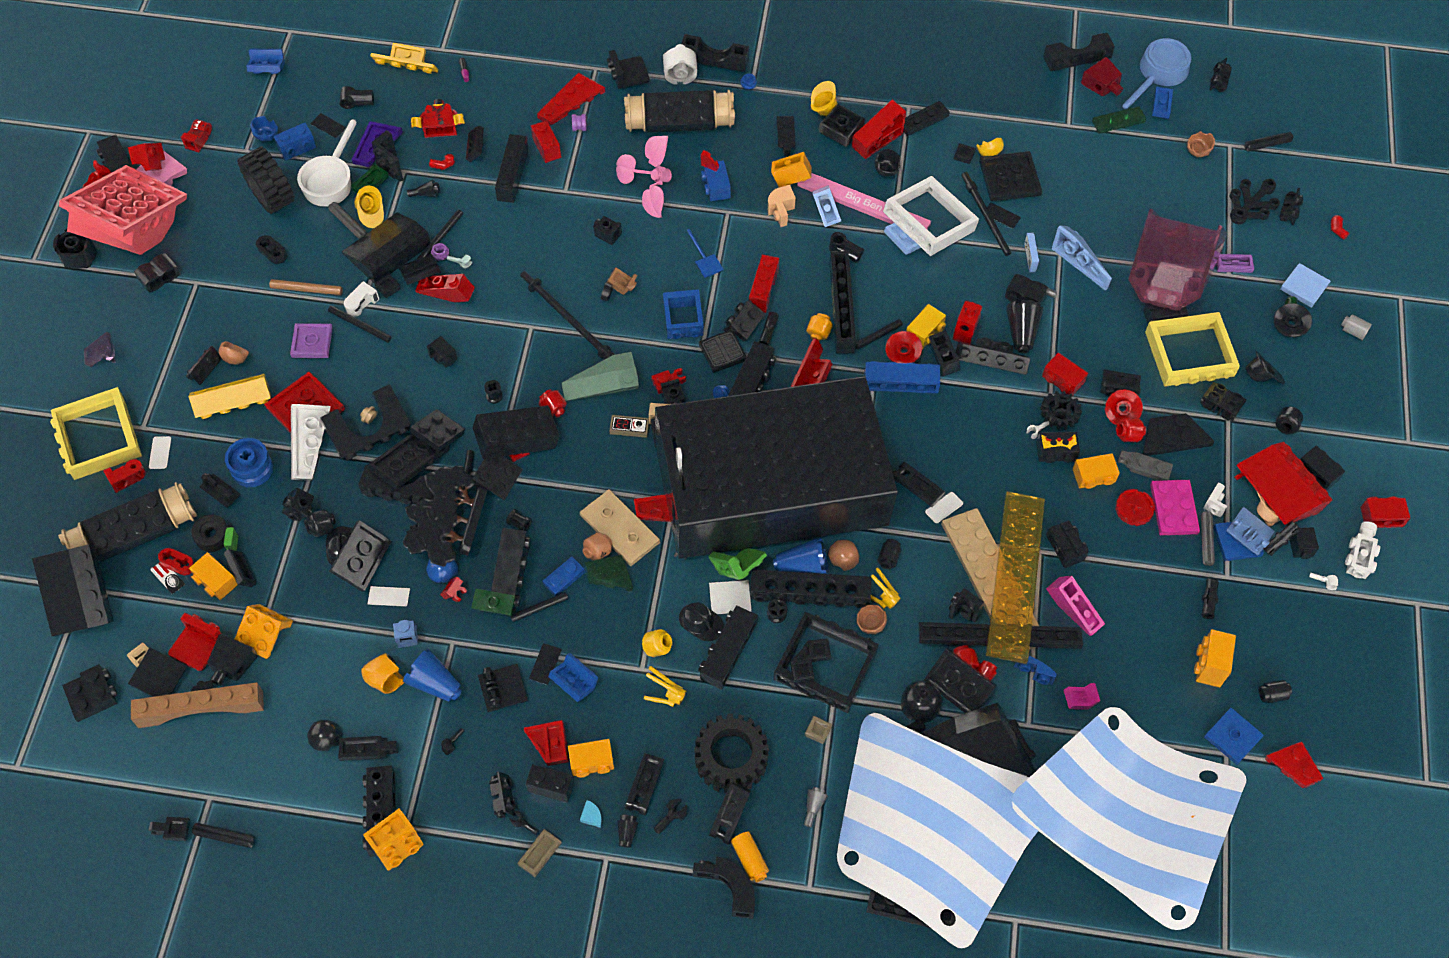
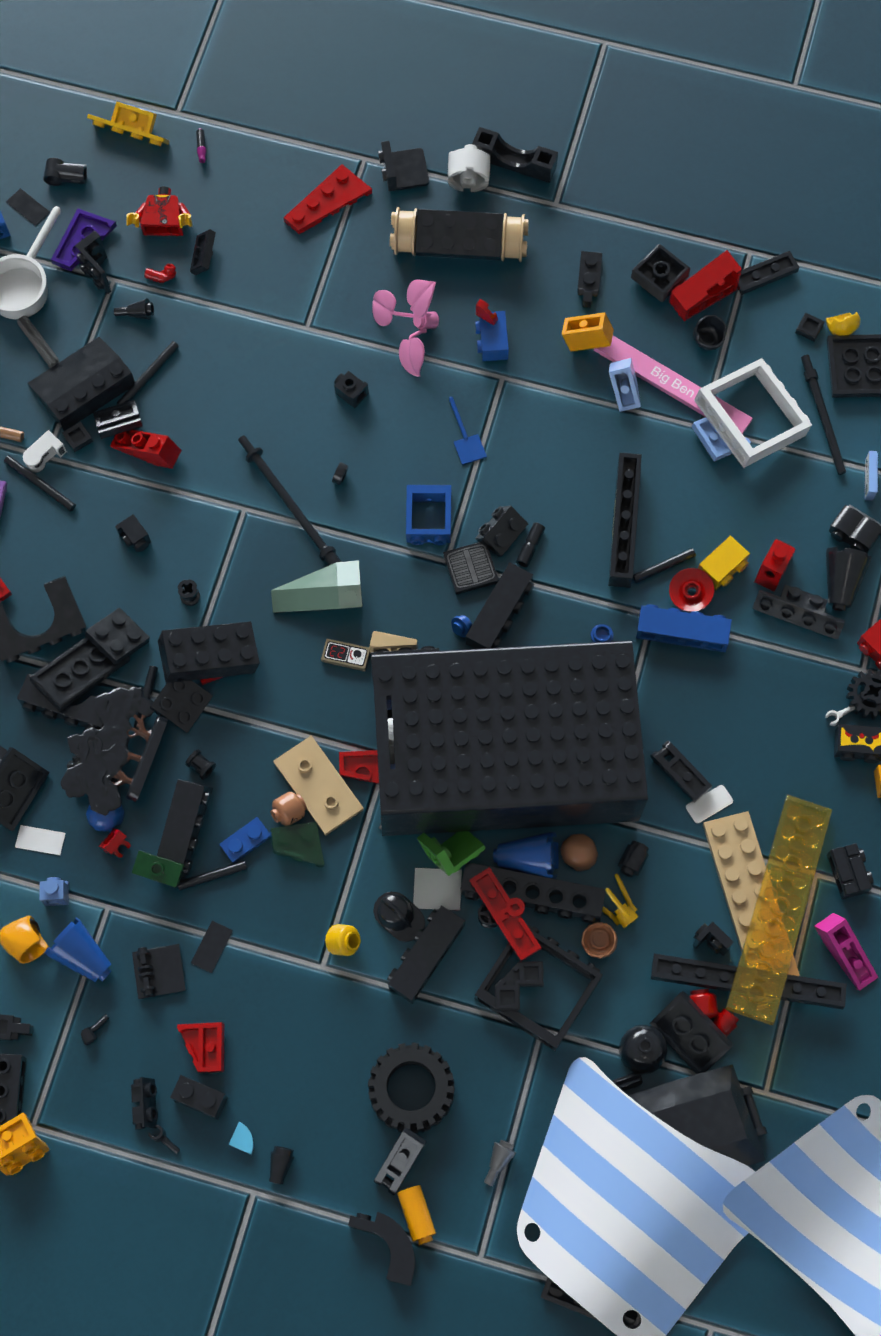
camera: 10 degrees right, 10 degrees up
dark green plate [351,164,389,193] -> none
yellow piece [354,185,384,228] -> none
tan plate [360,406,378,424] -> none
medium lavender plate [431,243,449,260] -> none
light aqua hand [447,255,472,269] -> none
black brick [495,134,528,203] -> none
dark tan tile [517,829,561,877] -> none
red brick [531,120,561,163] -> none
red head [539,389,567,418] -> none
blue bracket [548,653,598,702] -> none
light orange brick [568,739,614,778] -> none
medium lavender wheel [572,114,587,131] -> none
medium nougat bracket [607,268,637,295] -> none
black plate [625,753,664,816] -> none
yellow plant [644,666,686,707] -> none
red plate [651,368,686,394] -> none
black bar [654,799,687,834] -> none
black brick [661,379,686,404] -> none
blue plate [740,73,757,89] -> none
red arch [749,254,779,313] -> none
light nougat brick [768,185,796,227] -> none
red bracket [791,338,833,387] -> none
dark tan tile [805,716,832,744] -> none
light orange head [806,313,833,342] -> none
yellow piece [811,81,837,116] -> none
black piece [829,232,864,263] -> none
black brick [929,330,960,377] -> none
black sticker [987,202,1021,229] -> none
blue slope [1014,652,1056,685] -> none
dark pink bracket [1064,683,1100,710] -> none
none -> red hinge [470,867,542,962]

